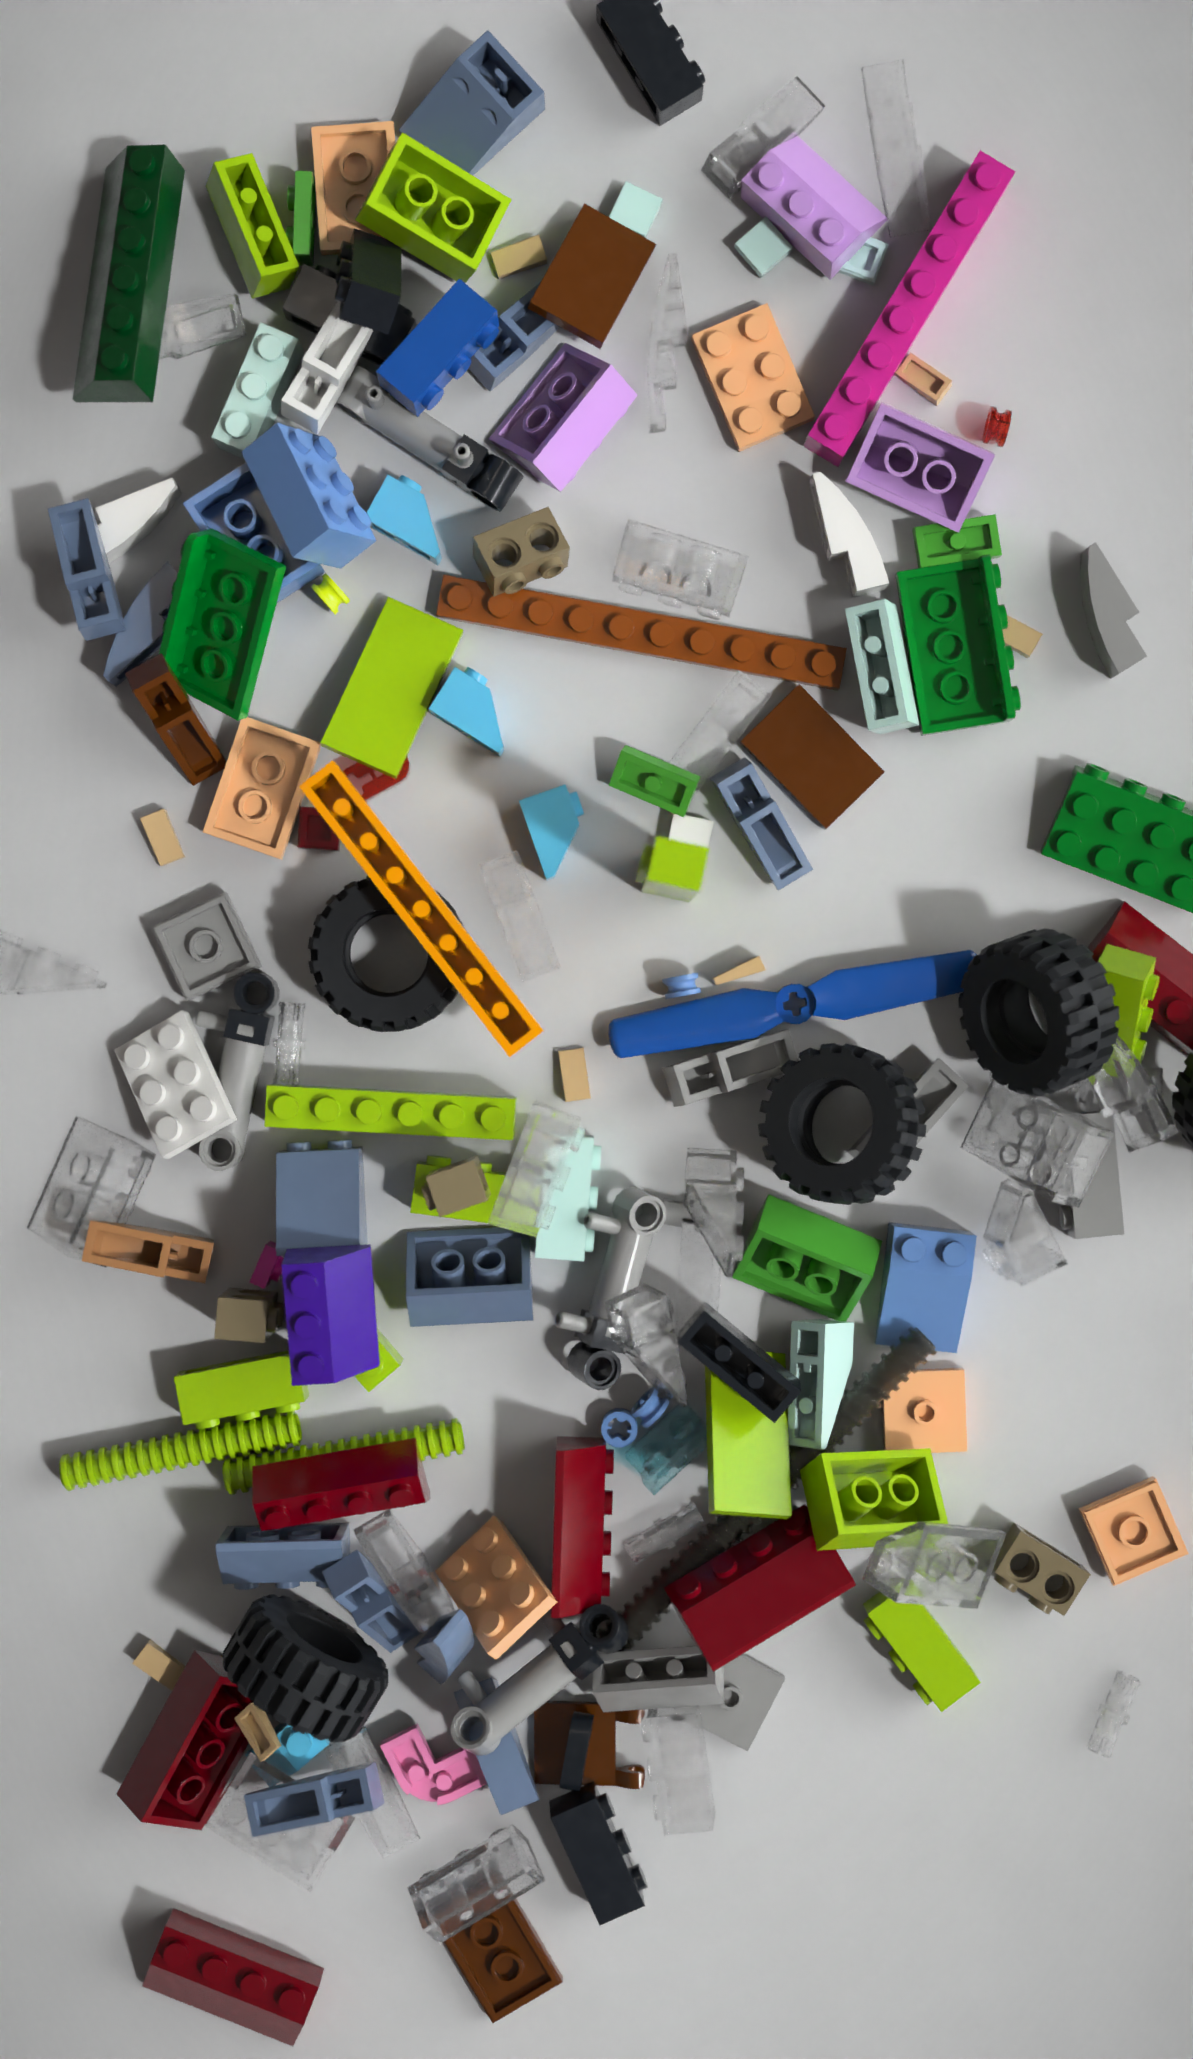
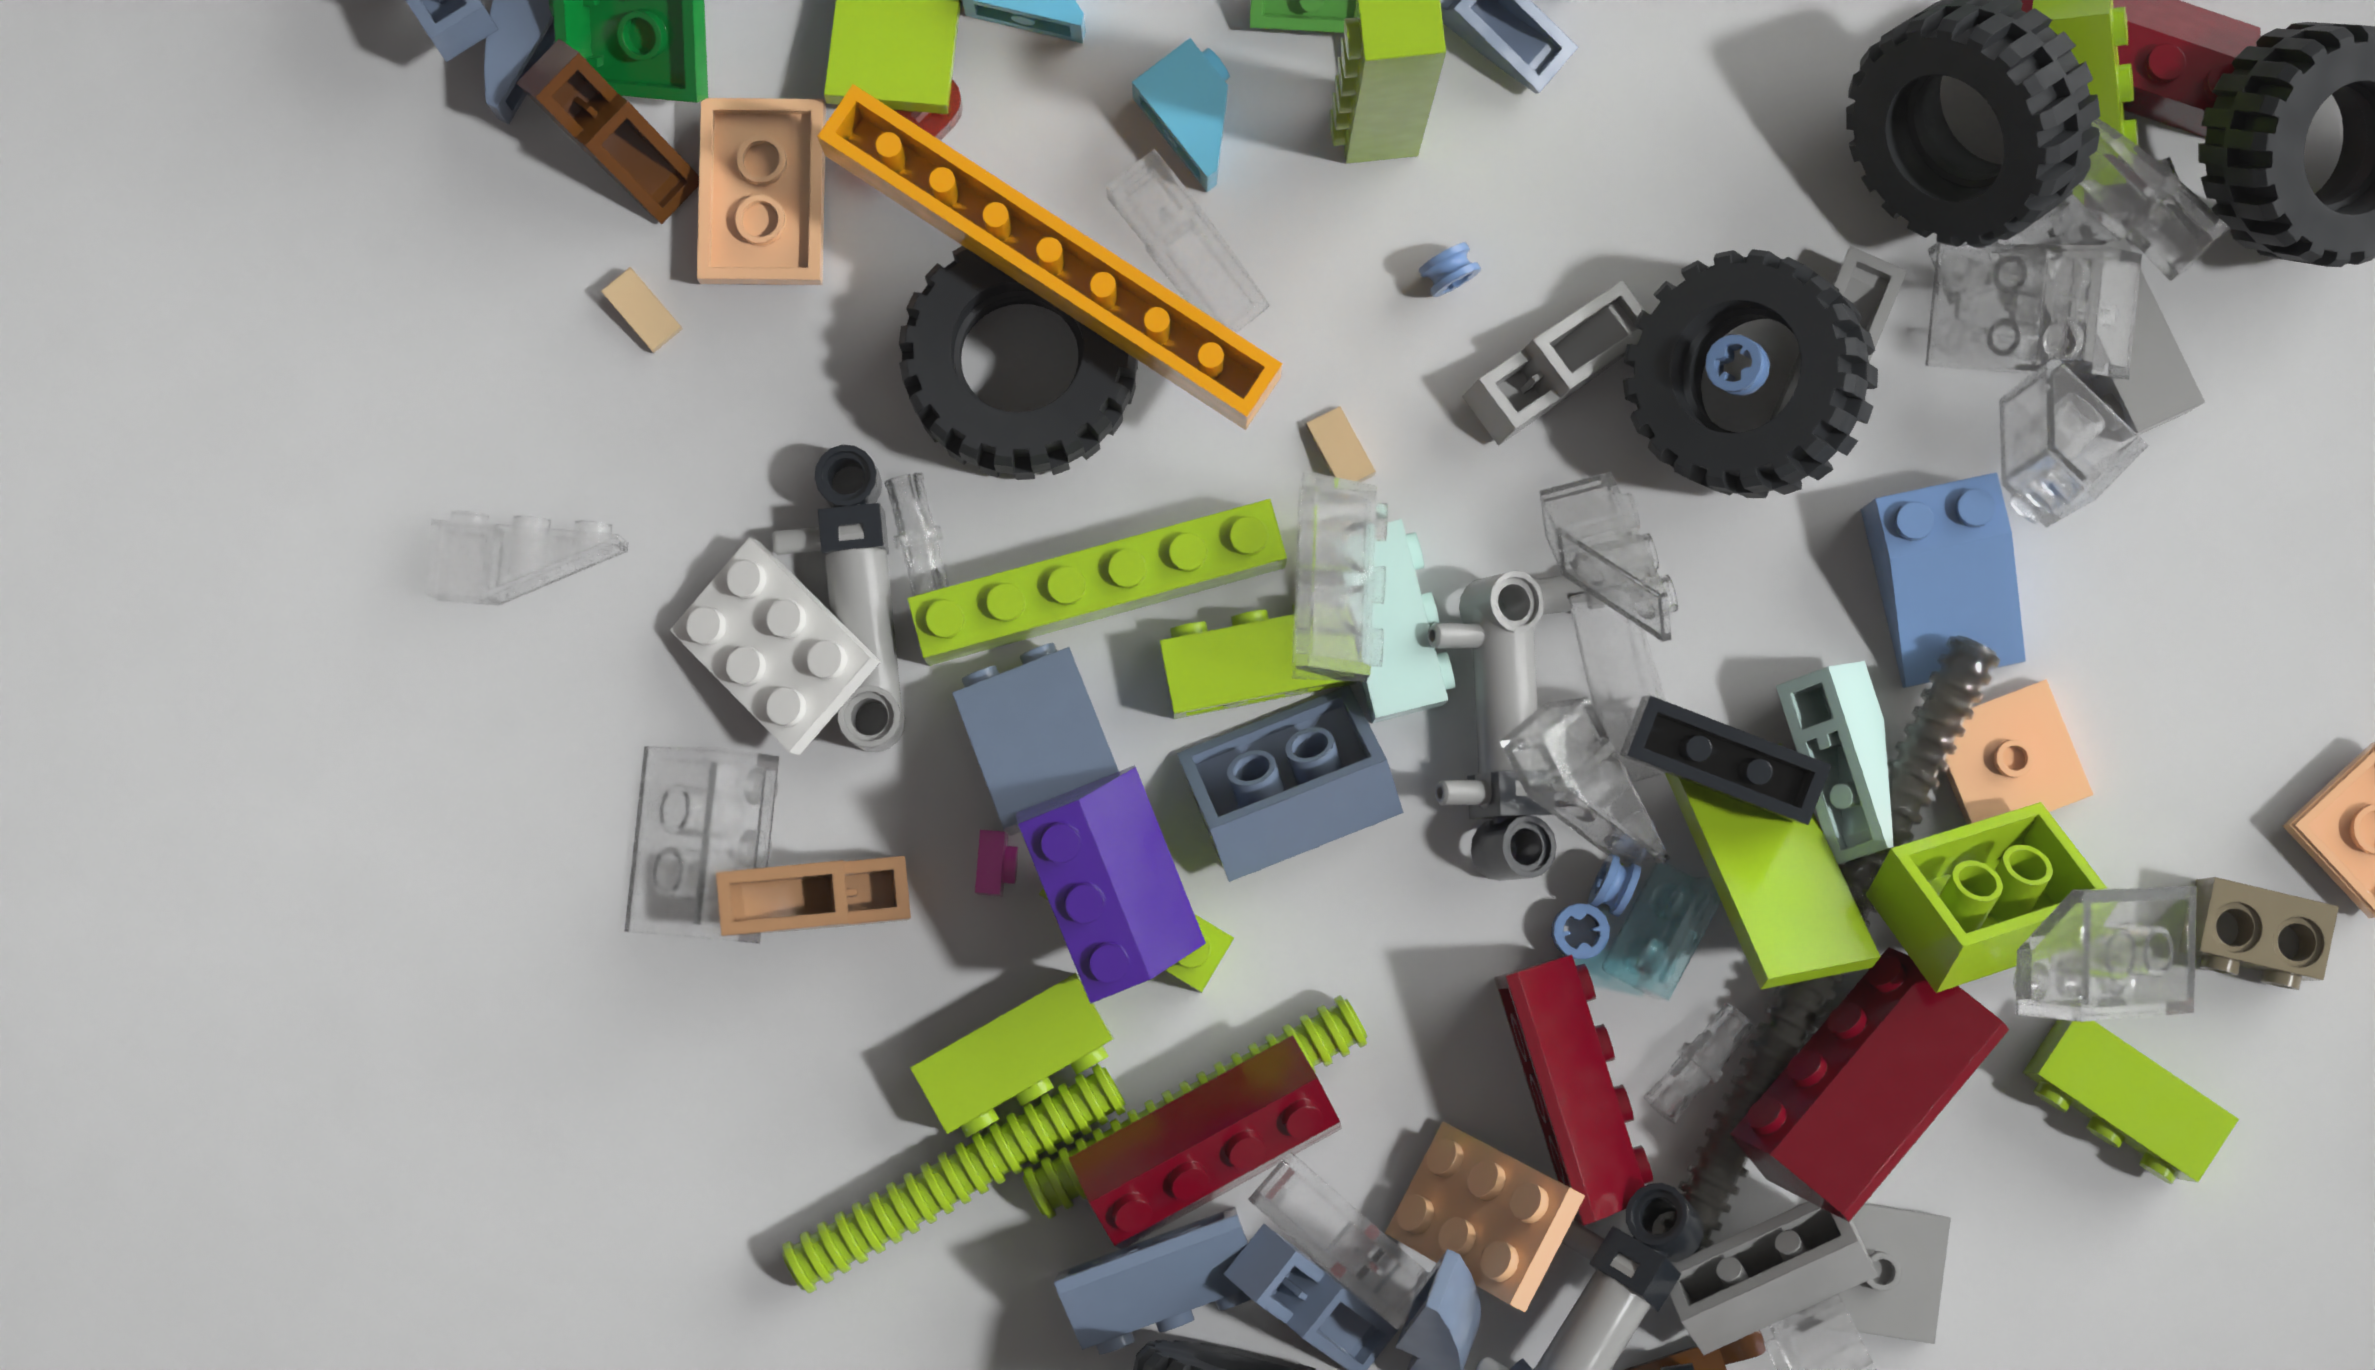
camera: 20 degrees left, 5 degrees down
light grey plate [151,892,262,1001] -> none
dark tan brick [214,1288,284,1343] -> none
dark red tile [297,807,340,851] -> none
dark tan brick [421,1155,491,1217] -> none
blue piece [608,950,977,1058] -> none
tan piece [712,956,766,985] -> none
bright green slope [732,1194,882,1321] -> none
none -> medium blue bush [1705,334,1770,396]

